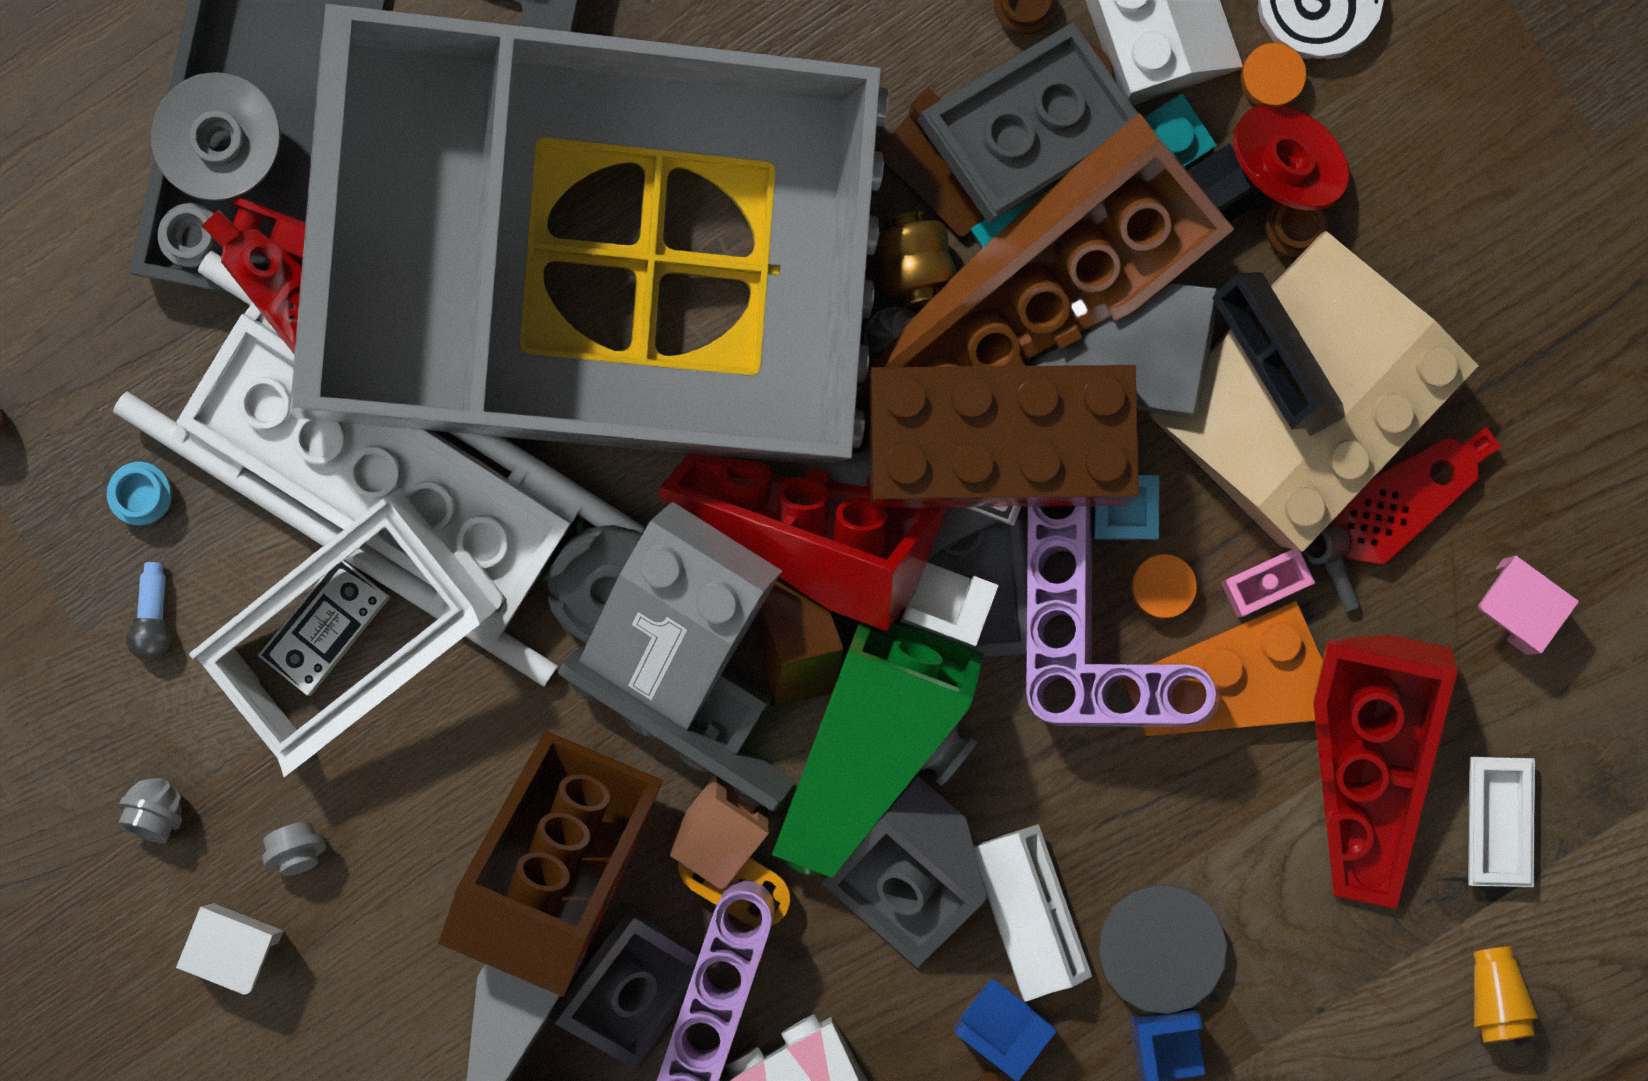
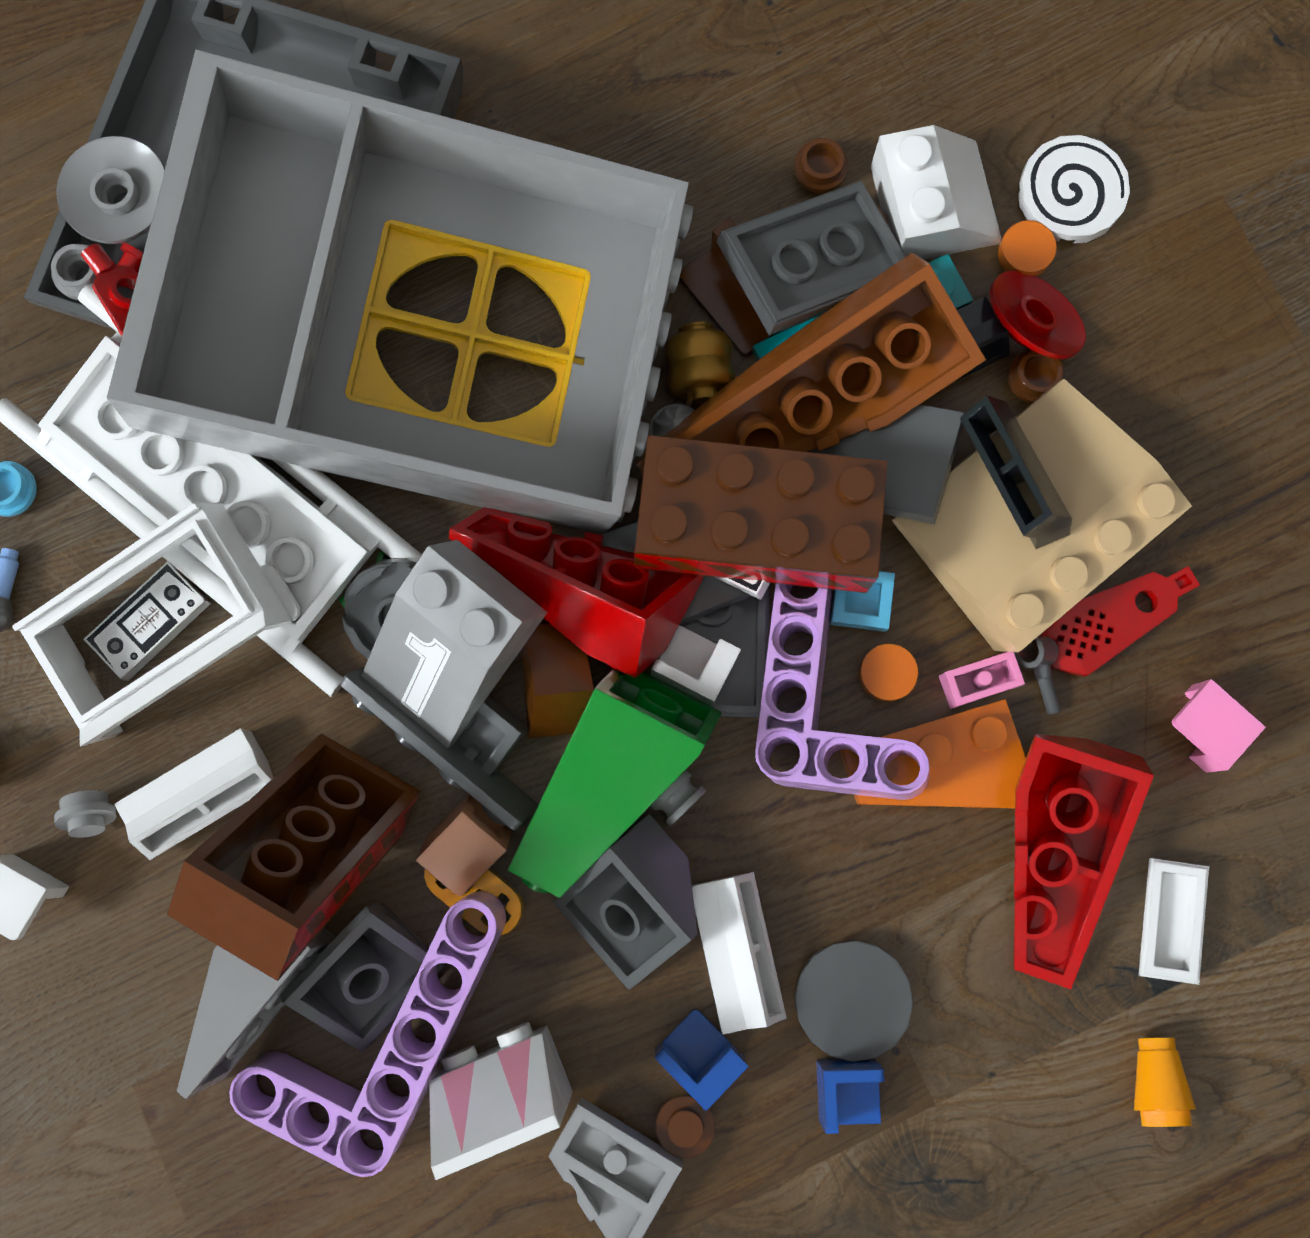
camera: 10 degrees right, 5 degrees down
none -> white piece [114,728,274,860]

